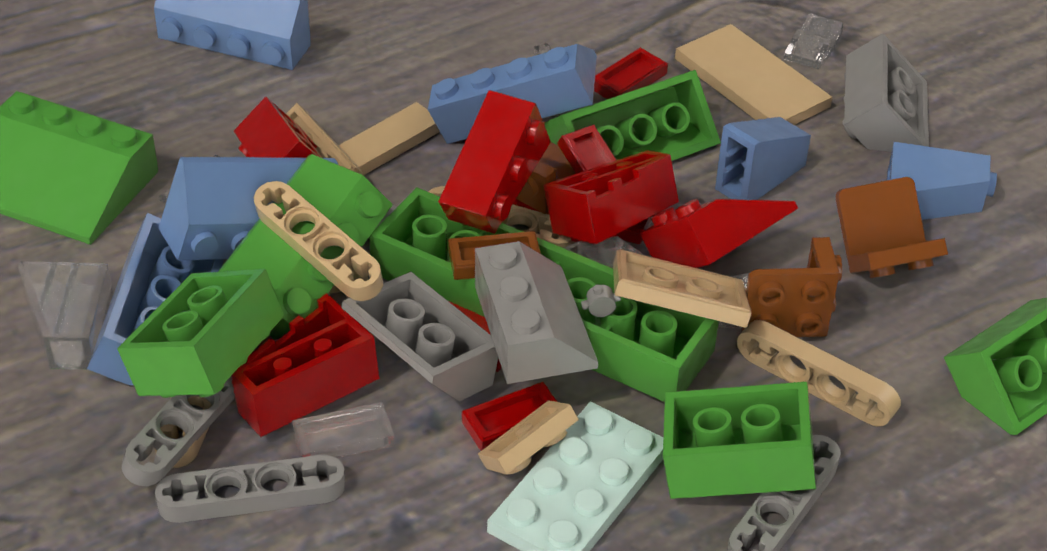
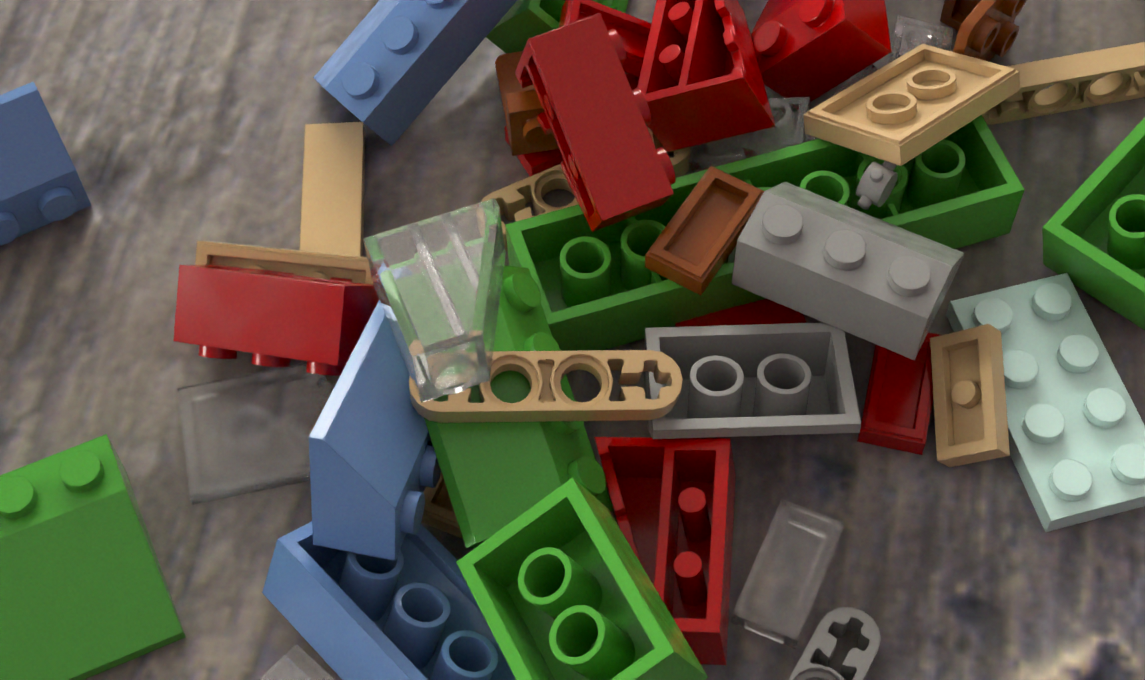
camera: 45 degrees left, 15 degrees up
none -> clear slope [363,198,506,403]

